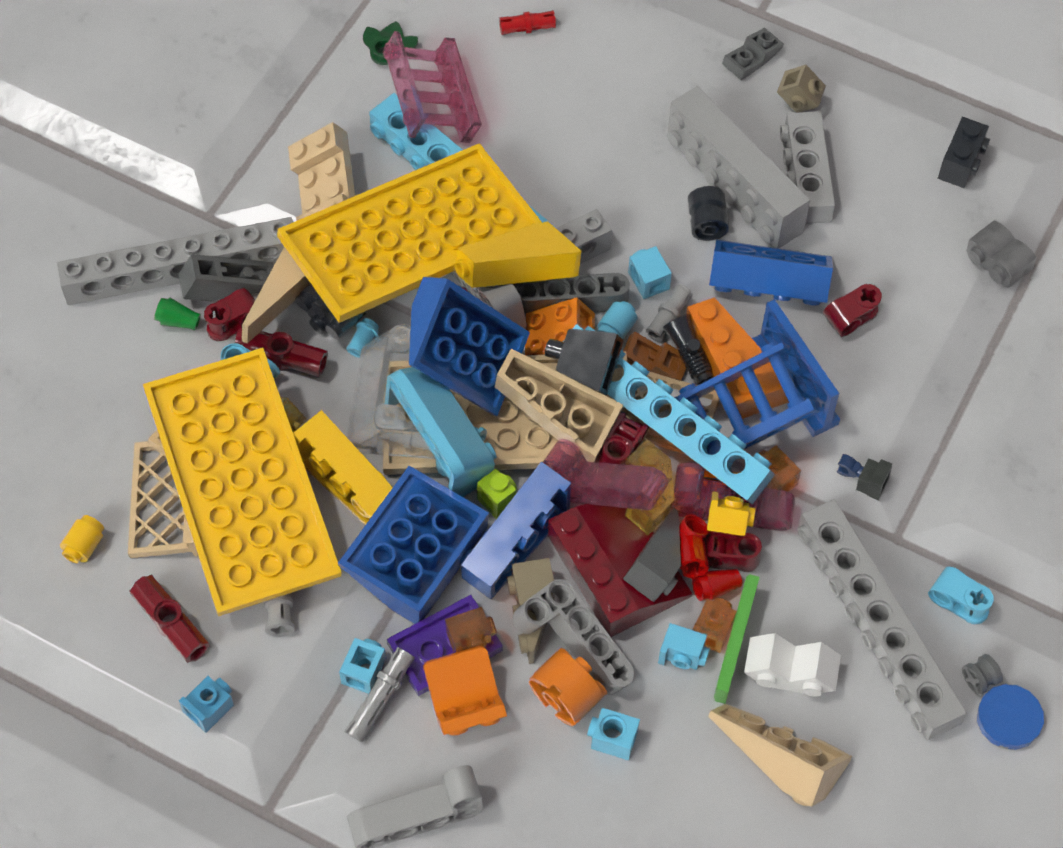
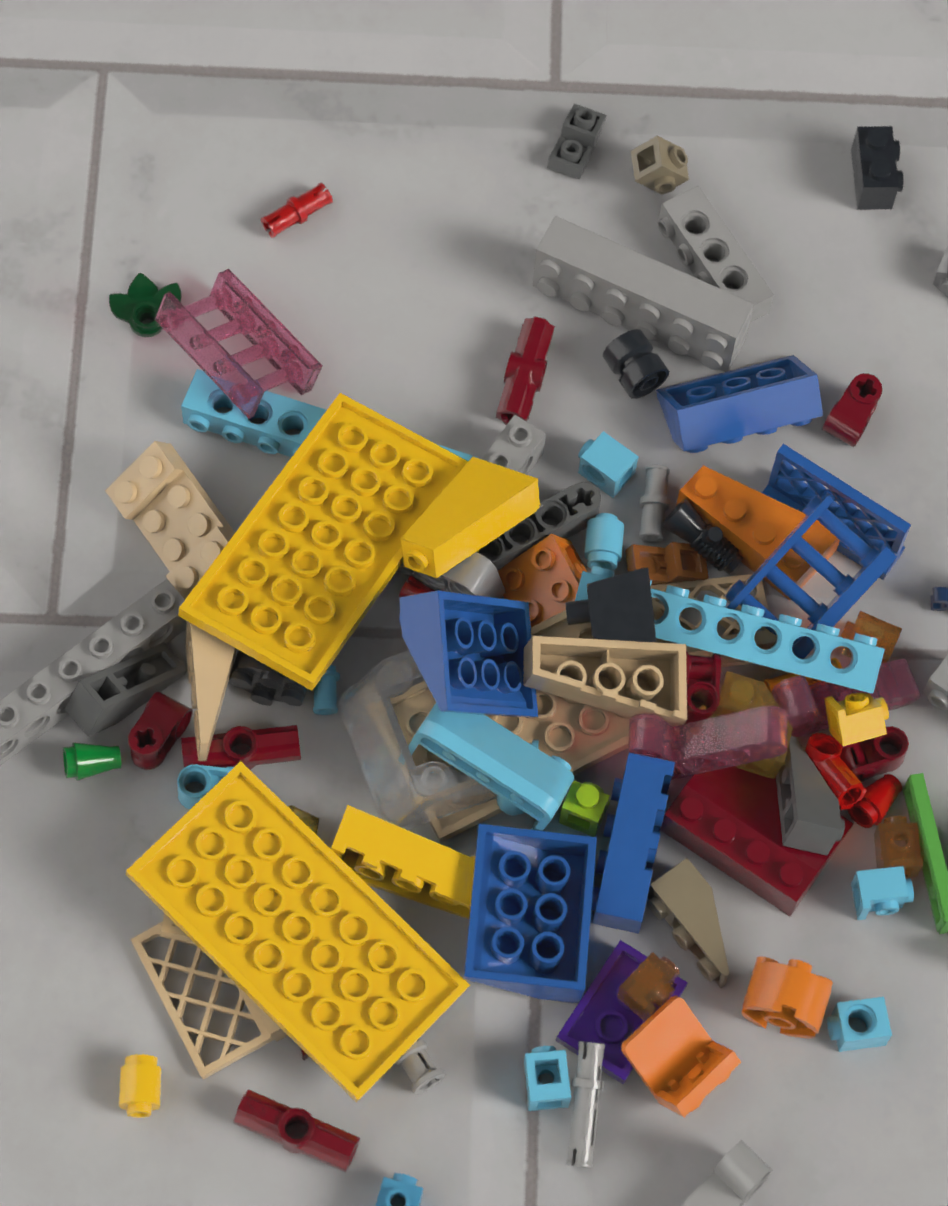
camera: 30 degrees left, 5 degrees up
light grey beam [513,579,634,695] -> none
none -> dark red piece [496,316,555,425]

